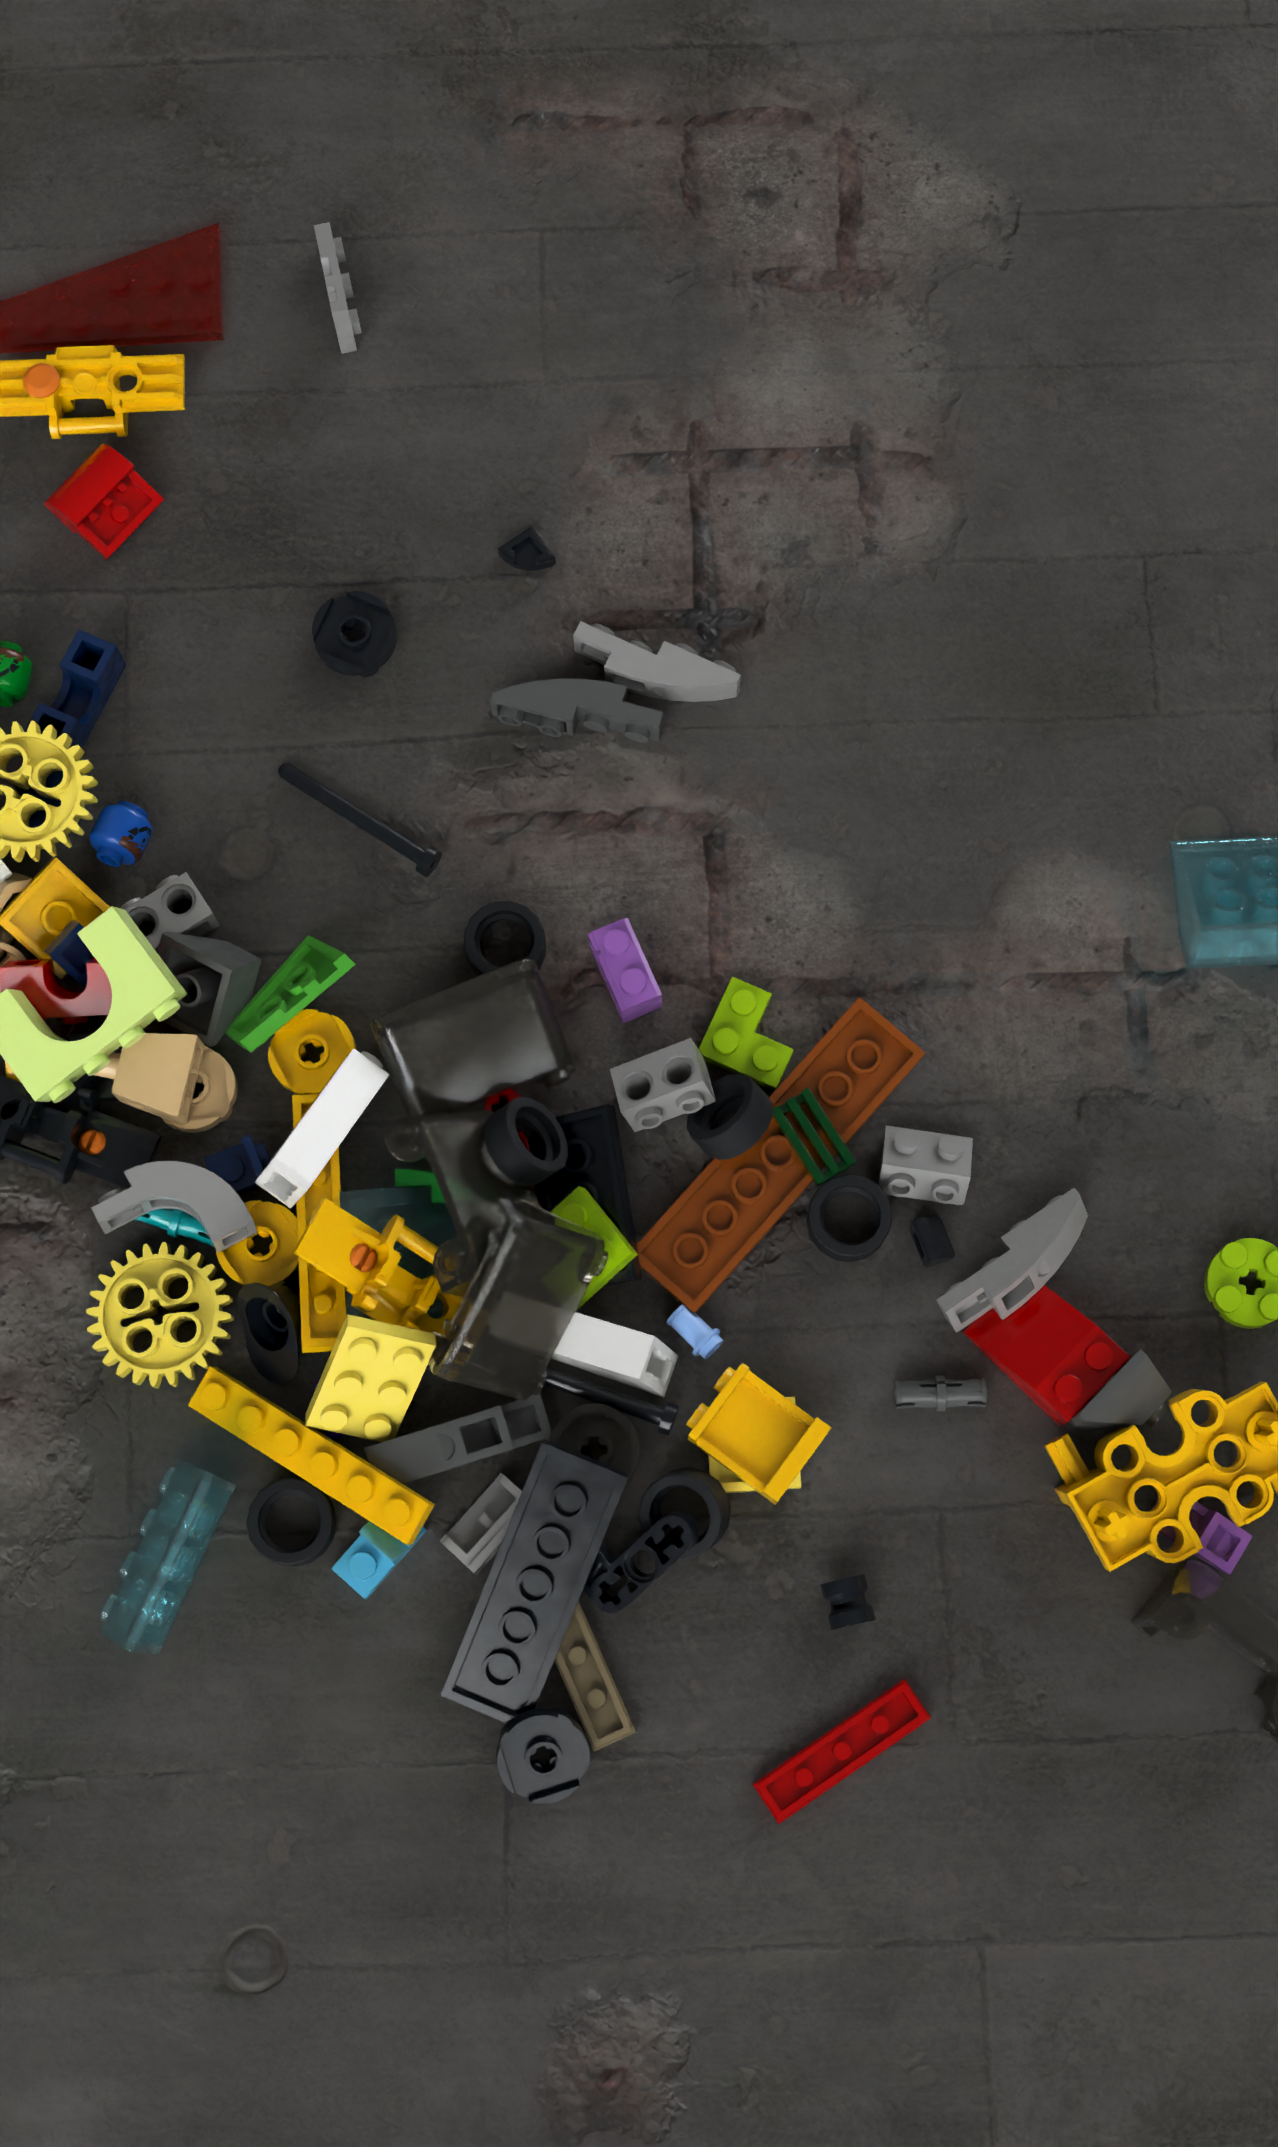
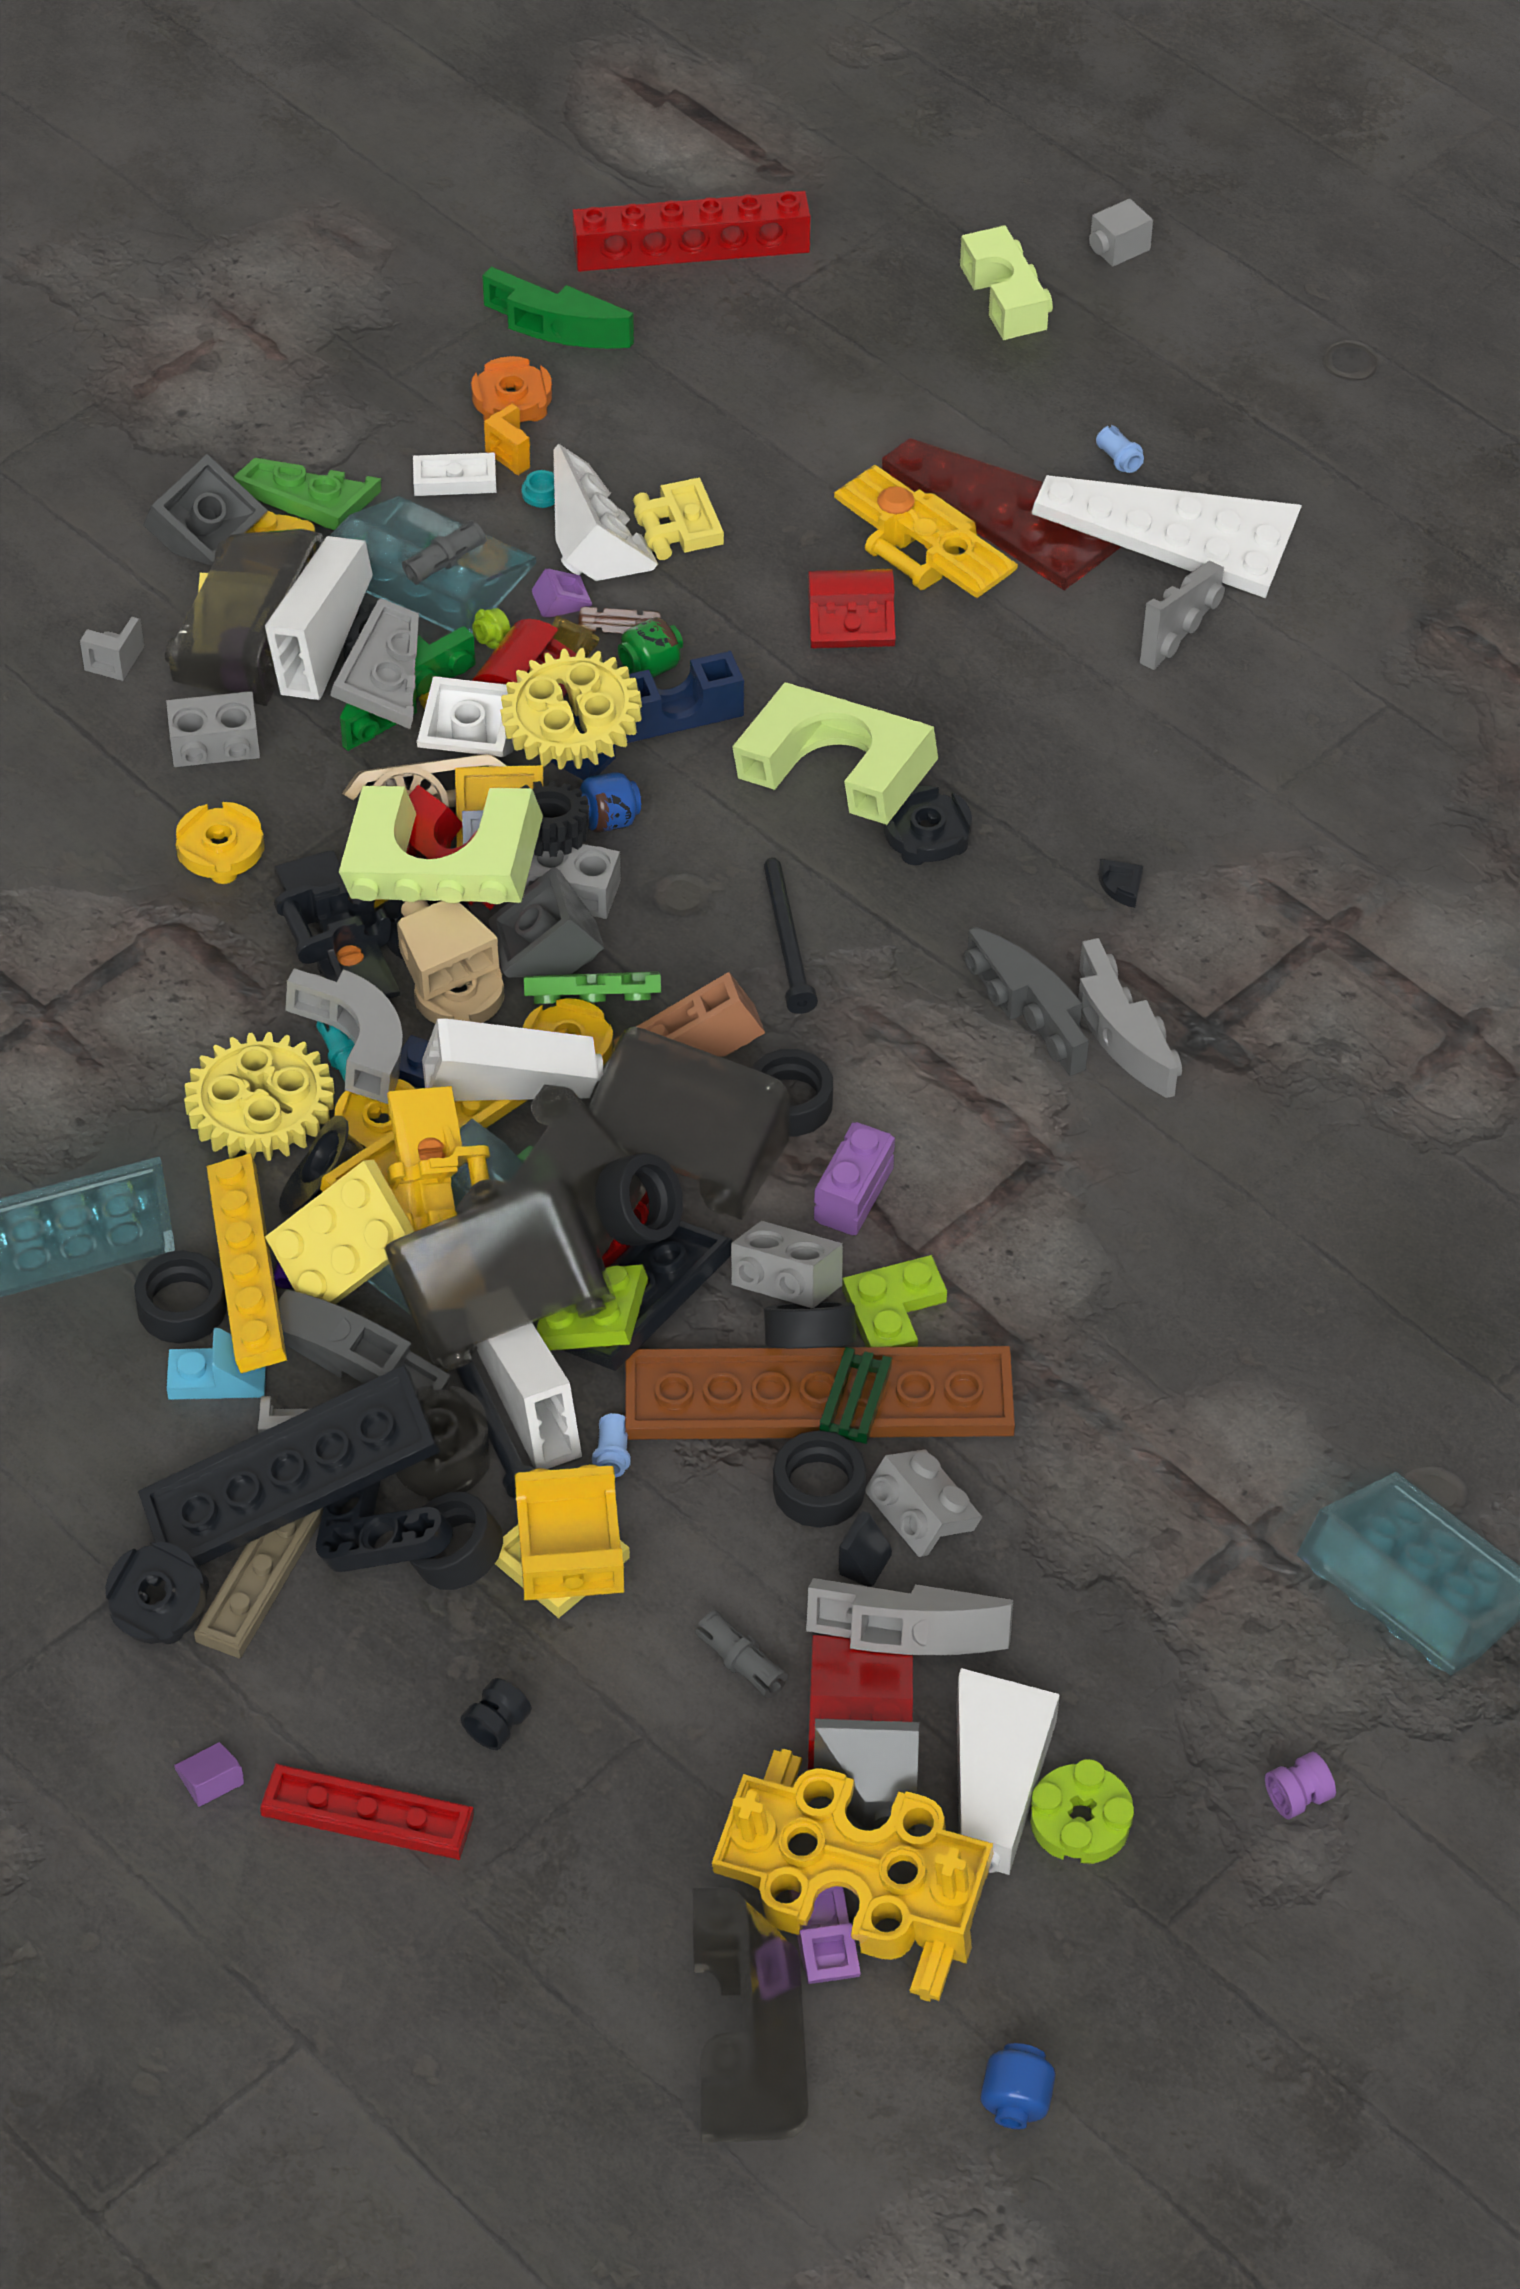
camera: 45 degrees right, 25 degrees down
none -> medium lavender slope [174,1742,244,1807]
none -> black tyre [521,781,589,857]
none -> nougat slope [613,972,765,1074]
none -> yellowish green arch [732,682,938,825]
none -> white slope [956,1668,1060,1875]
none -> white wing [1031,475,1302,598]
none -> light blue pin [1096,425,1144,473]

